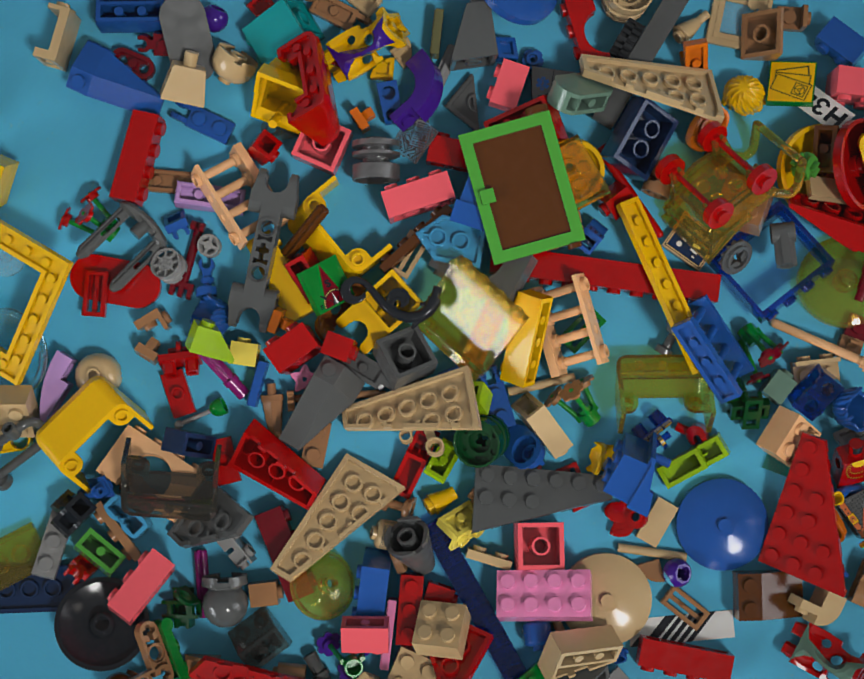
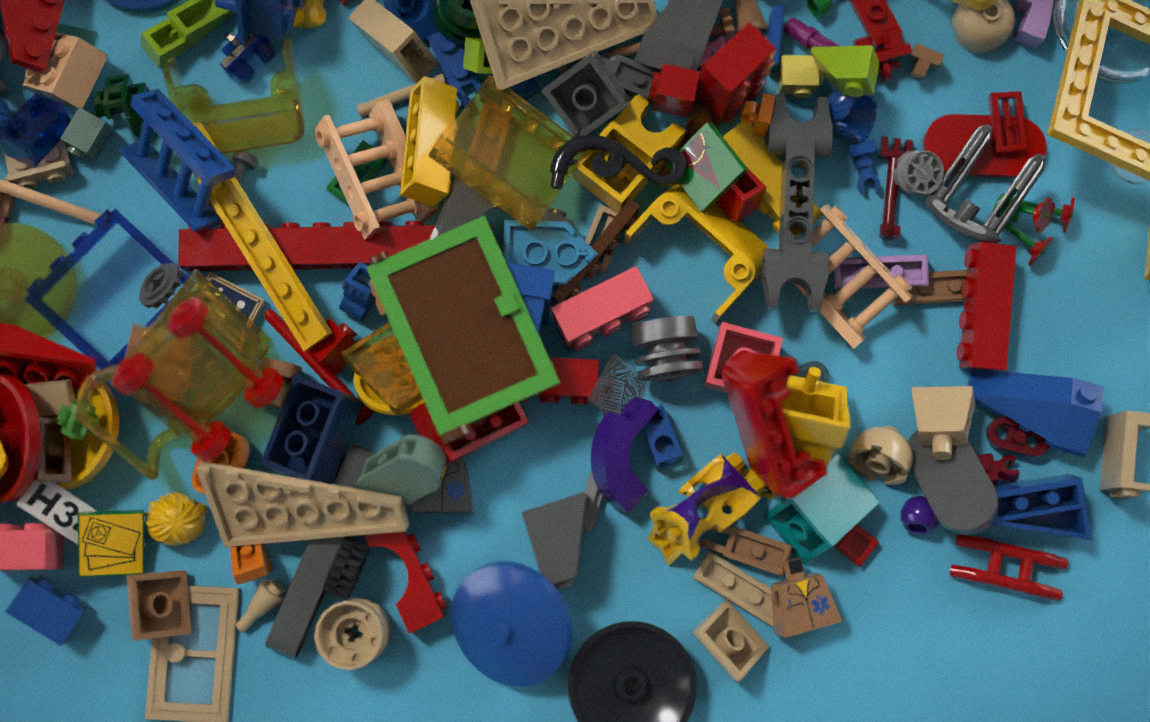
camera: 165 degrees right, 5 degrees down
medium nougat bracket [133,308,172,332] -> none
blue tile [163,209,190,240] -> none
blue hinge [169,102,236,145] -> none
light grey wheel [197,234,222,258] -> none
red brick [246,129,283,166] -> none
reddish brown axle [281,204,329,259] -> none
orange tile [349,107,376,134] -> none
yellow tile [370,57,395,81] -> none
tan tile [389,37,412,70] -> none
olive tile [430,8,444,59] -> none
dark grey tile [445,74,479,131] -> none
coral brick [486,58,530,112] -> none
blue plate [495,37,519,62] -> none
blue plate [521,49,544,71] -> none
plant [544,374,601,427] -> none
red piece [675,422,710,445] -> none
plant [737,323,789,386] -> none
dark grey piece [770,221,798,269] -> none
medium nougat bracket [777,4,811,32] -> none

